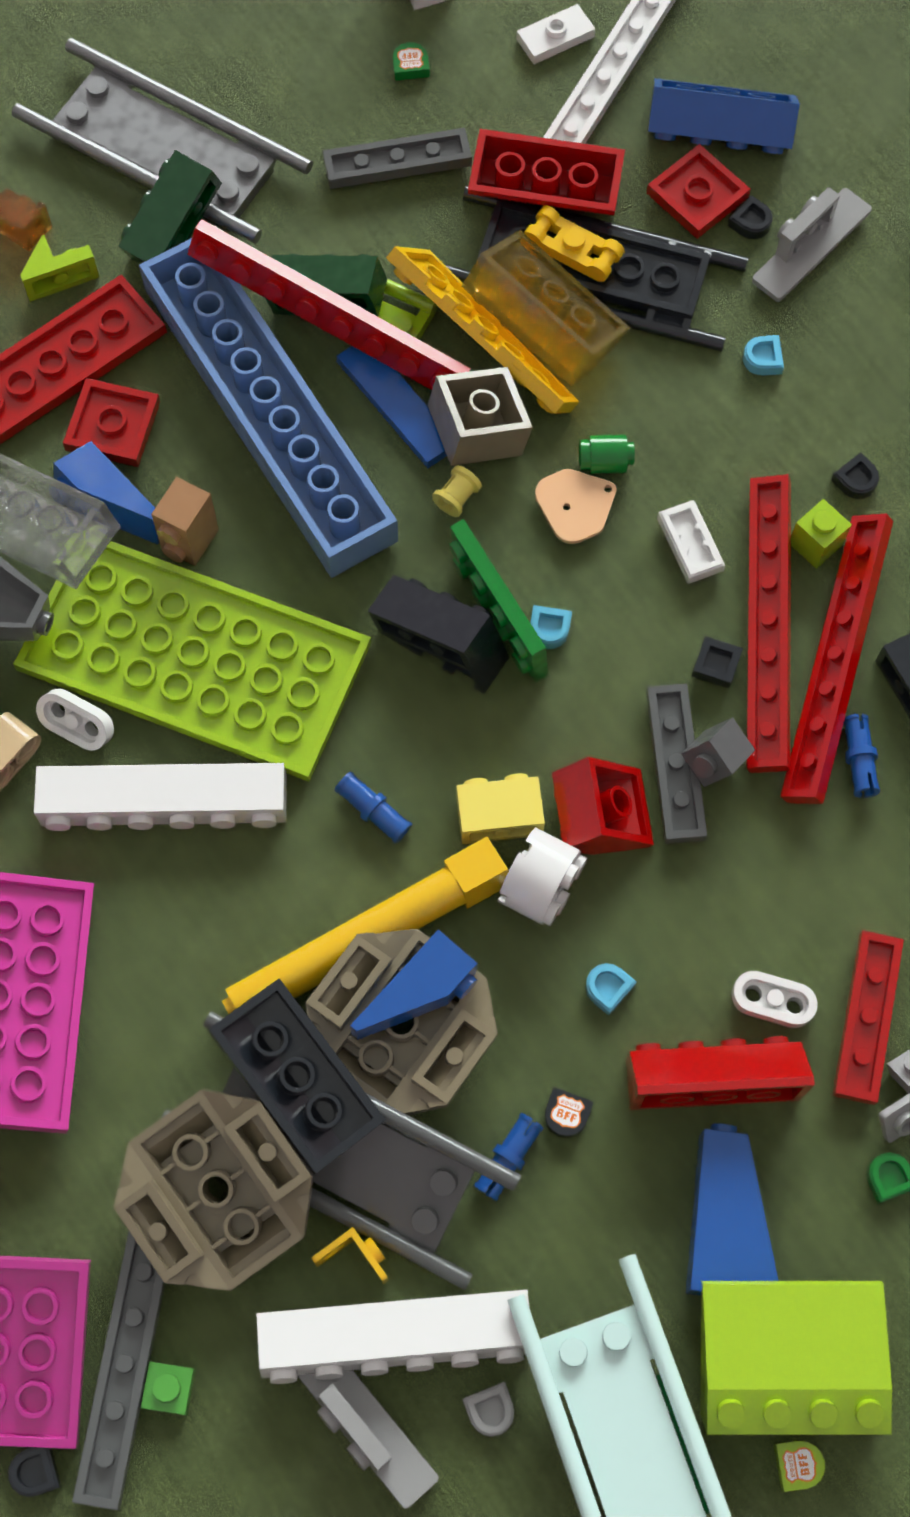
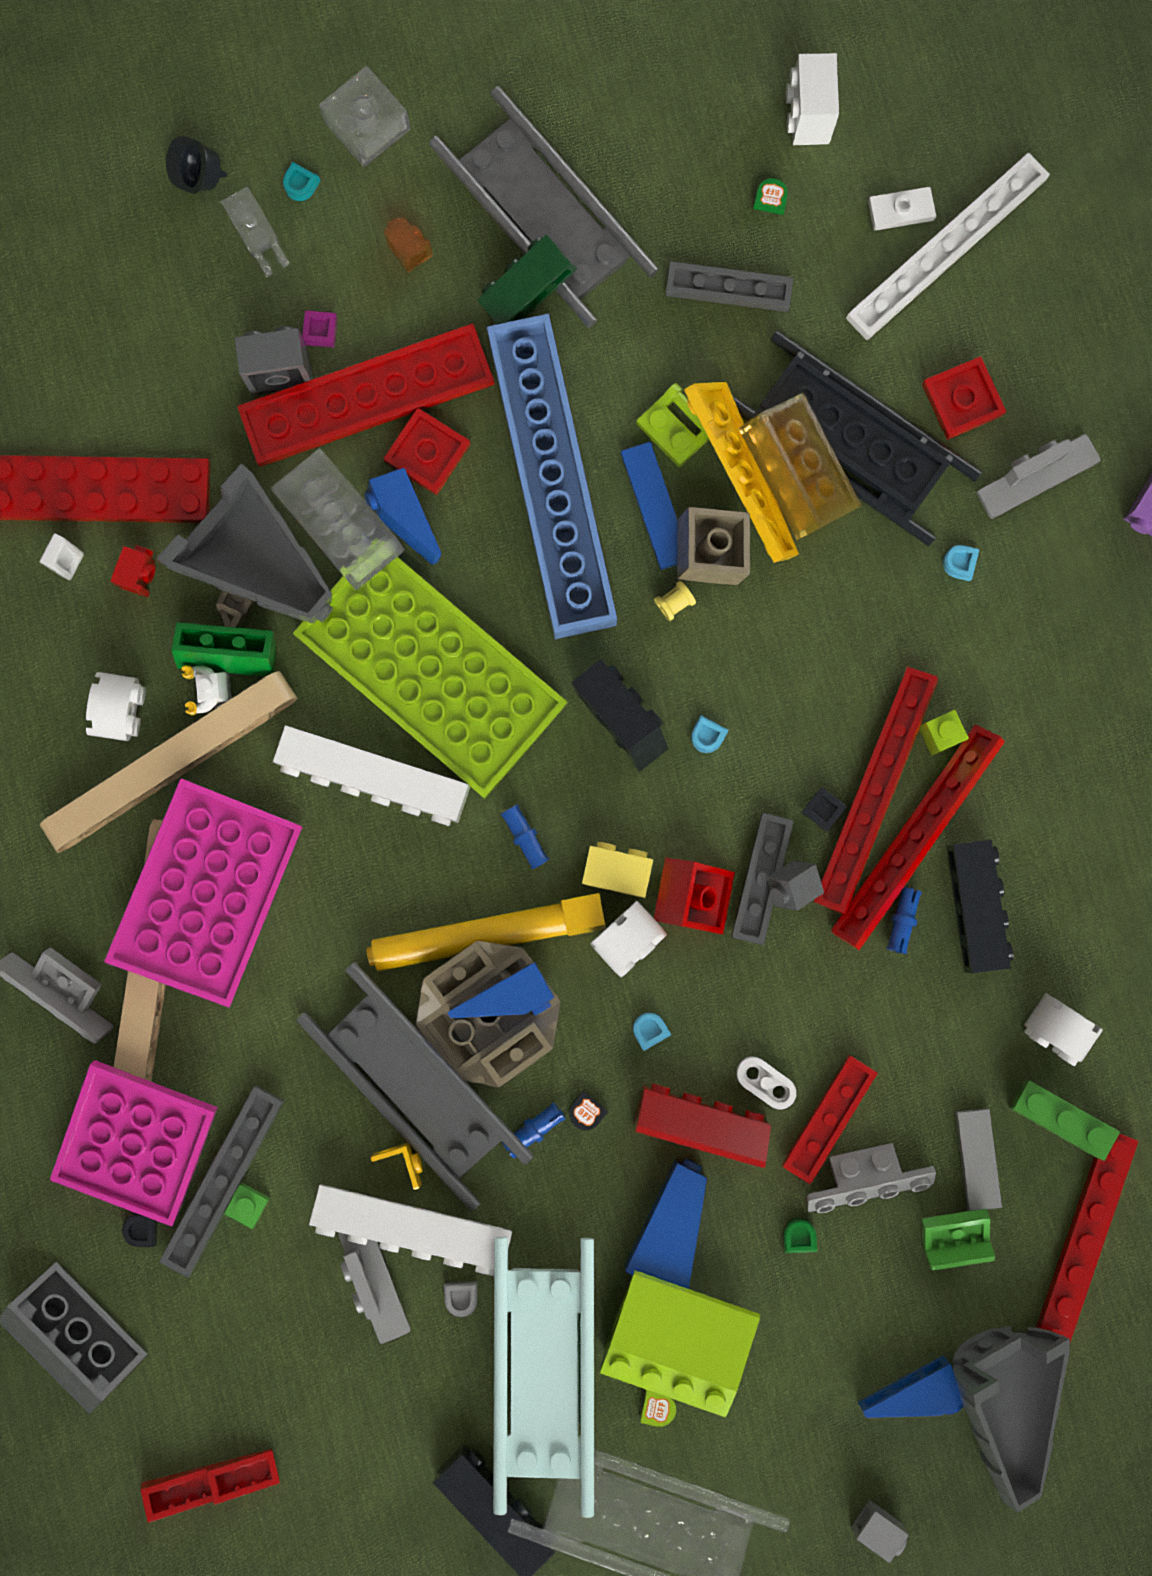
camera: 20 degrees right, 15 degrees up
lime slope [20,235,100,302] -> none
white plate [36,689,114,751] -> none
dark tan piece [113,1088,314,1291] -> none
medium nougat brick [151,476,219,566] -> none
red plate [187,219,471,390] -> none
black slope [207,979,386,1175] -> none
dark green brick [265,253,387,316] -> none
green plate [448,519,549,682] -> none
red slope [468,129,625,215] -> none
yellow plate [522,205,625,282] -> none
light nougat piece [535,469,617,544] -> none
green brick [579,434,635,474] -> none
blue slope [648,78,800,154] -> none
white plate [657,500,725,584] -> none
black tile [727,195,773,239] -> none
black tile [831,452,879,499] -> none

